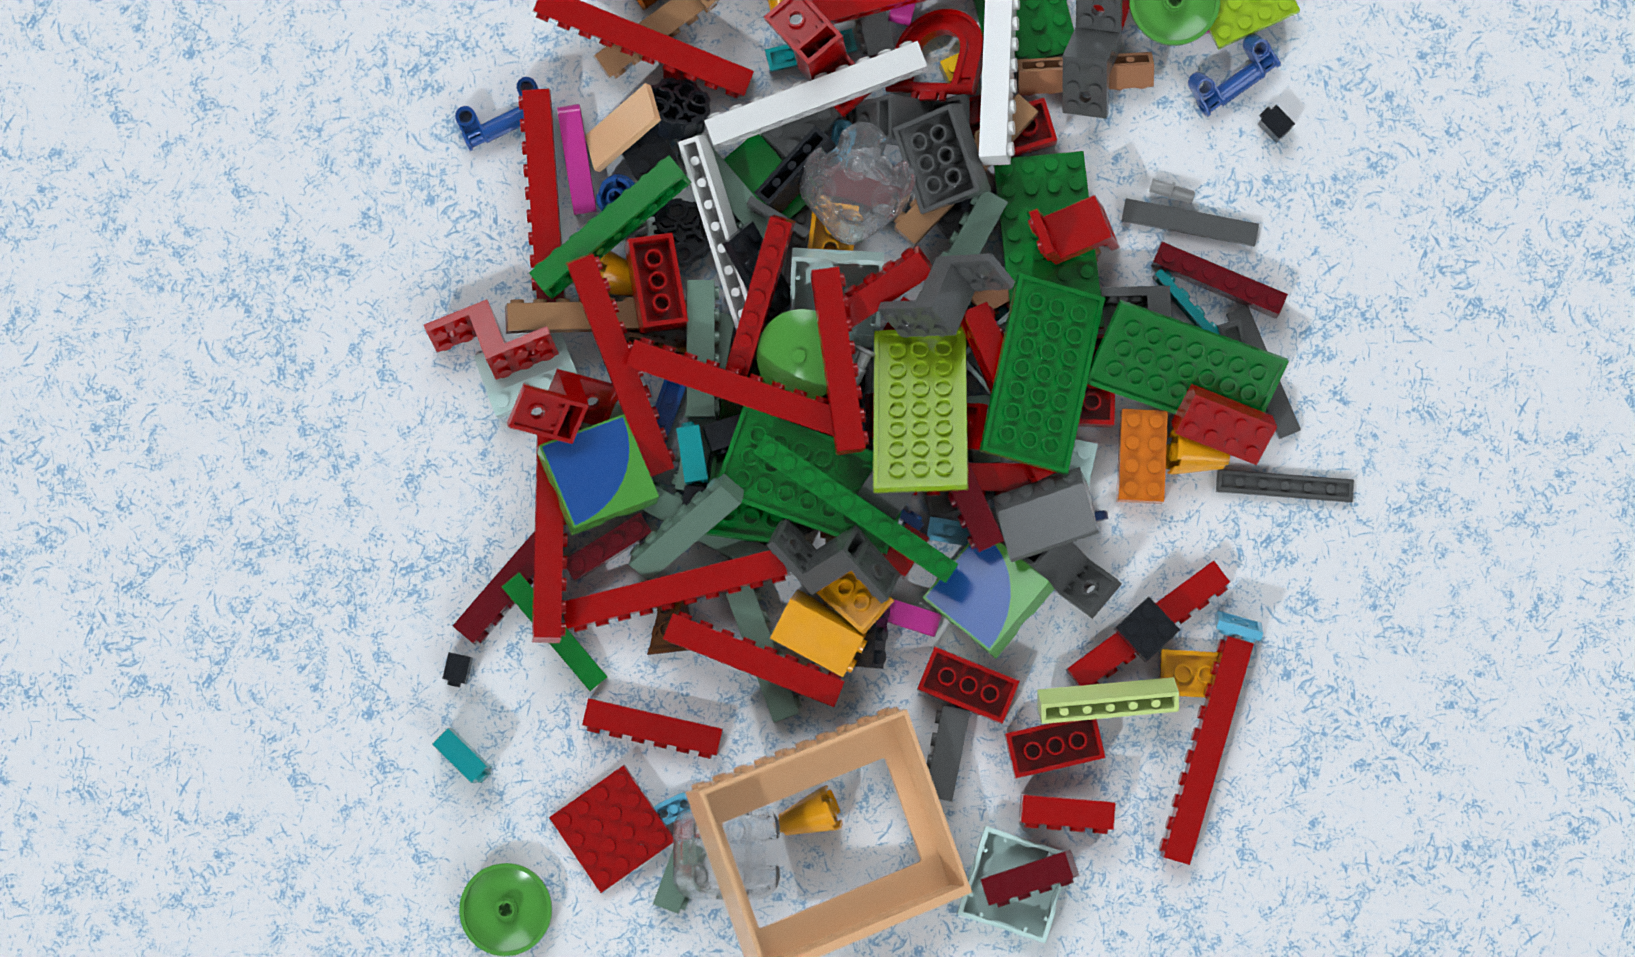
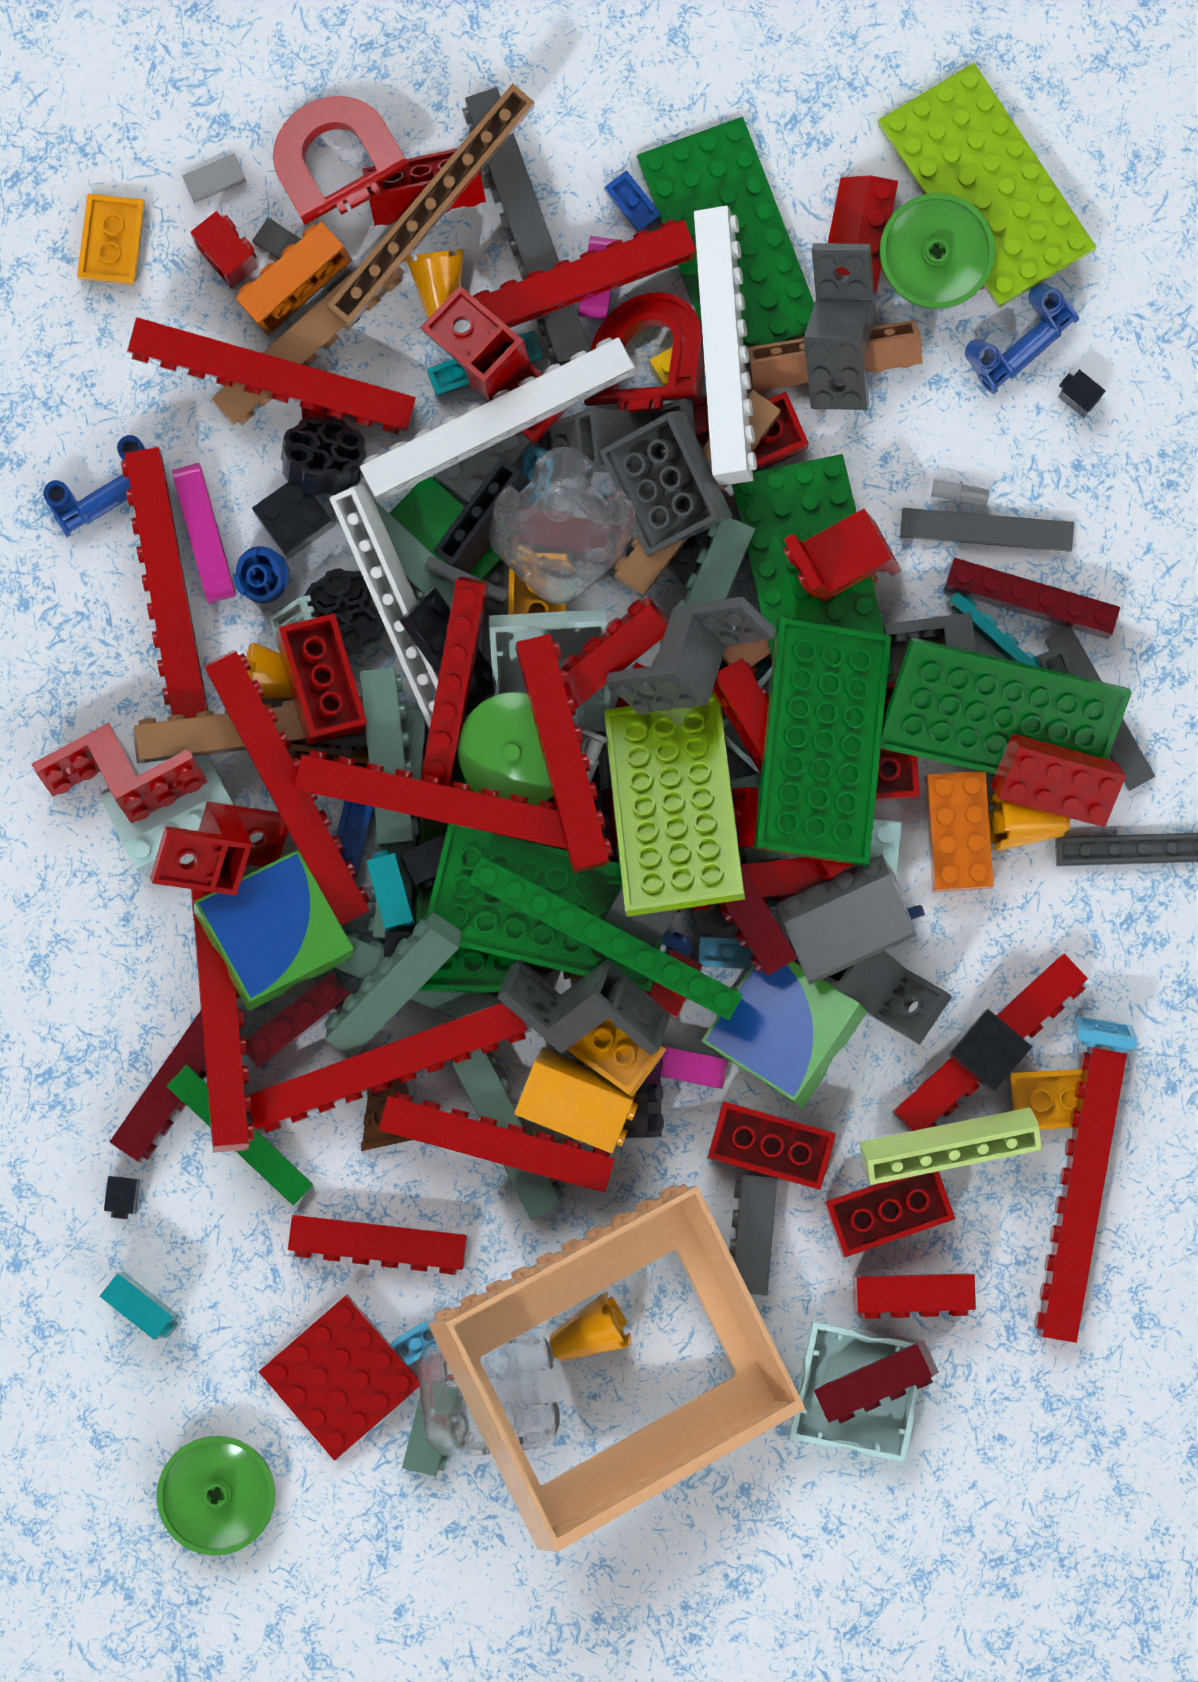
camera: 10 degrees left, 0 degrees up
green brick [529,156,692,299] -> none
light nougat tile [585,83,661,172] -> none

